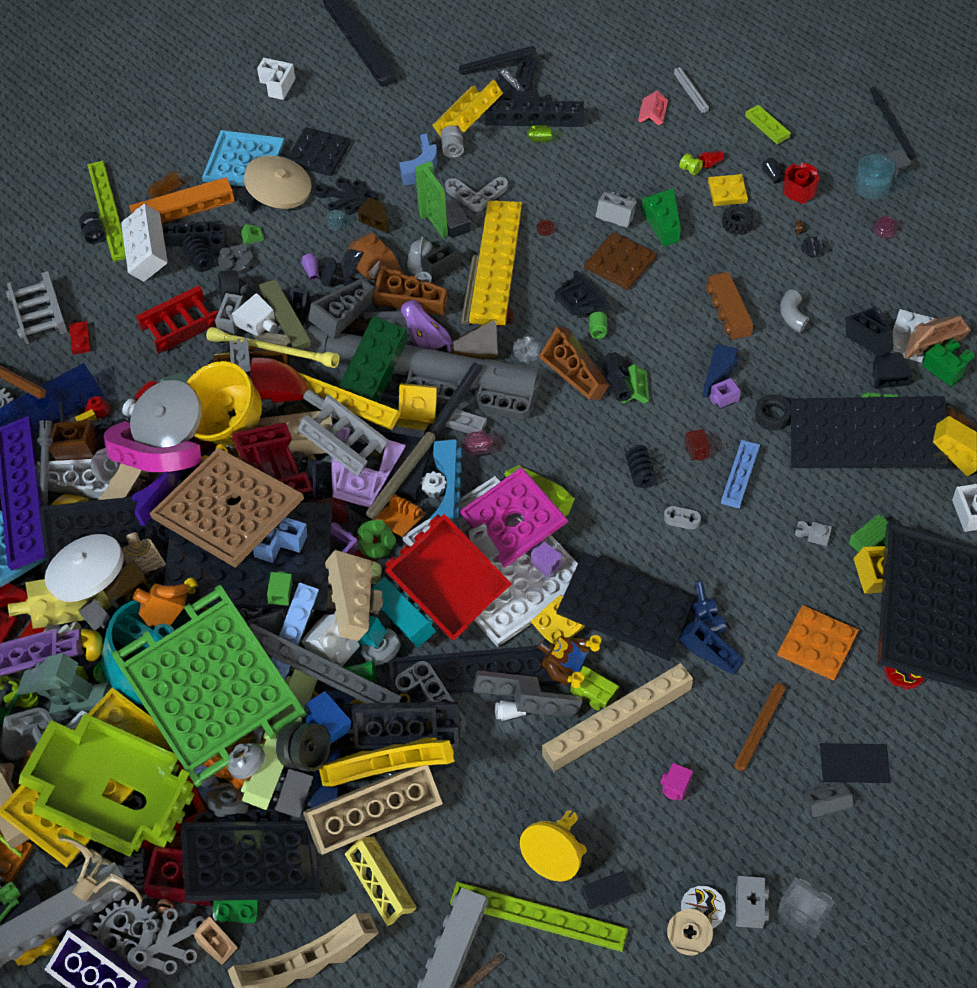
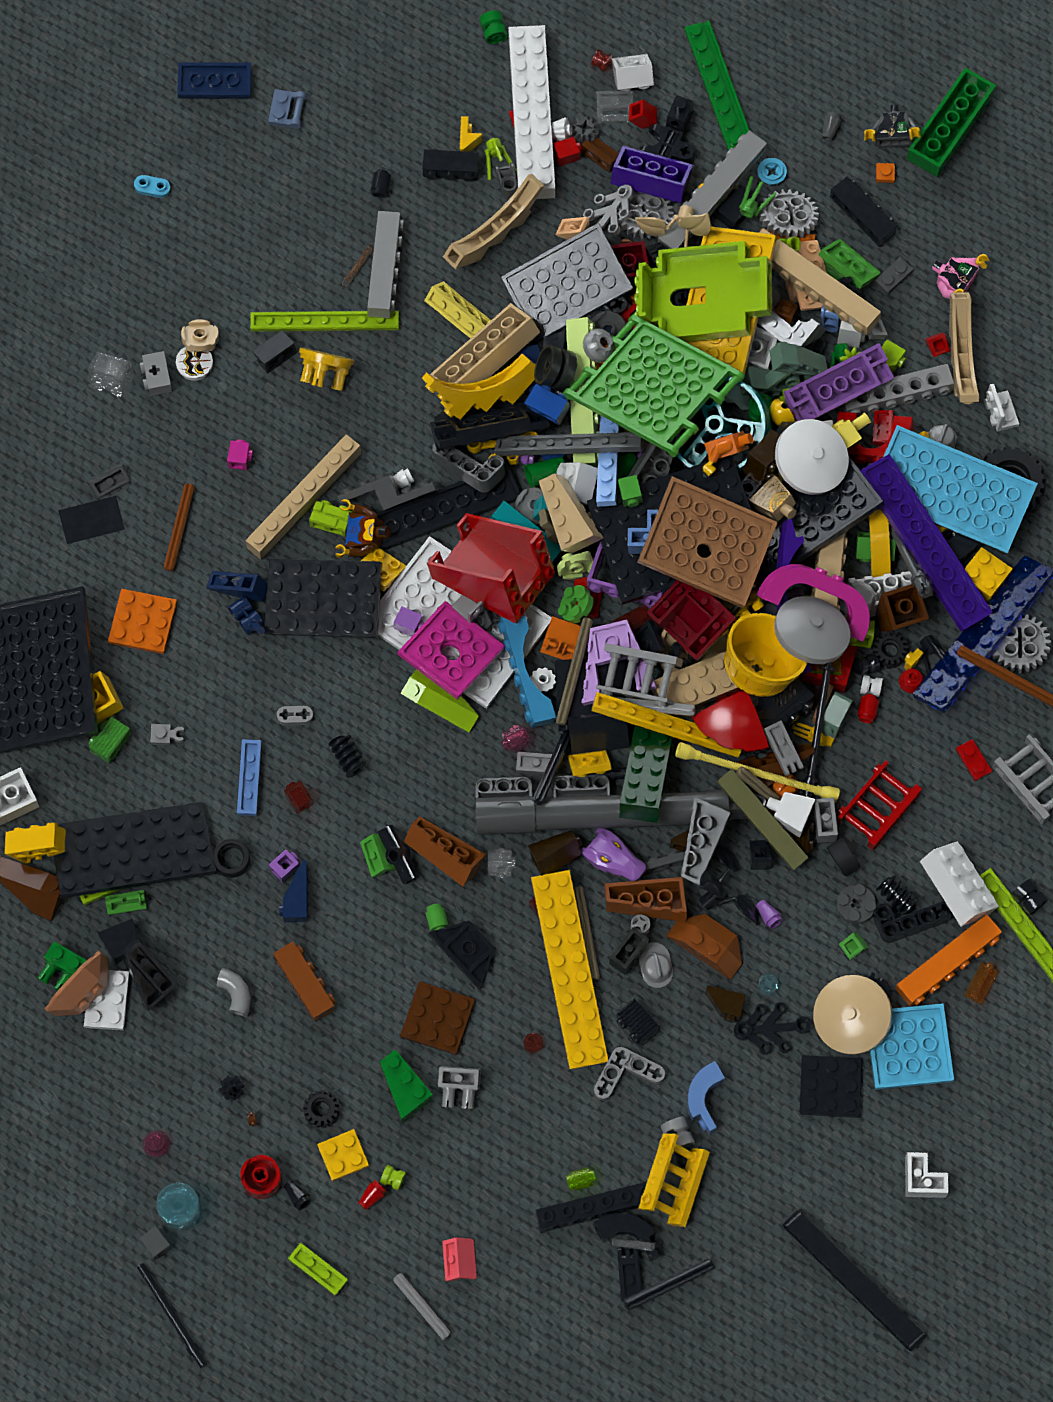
camera: 160 degrees right, 15 degrees up
bright green fence [415,161,448,239] -> none

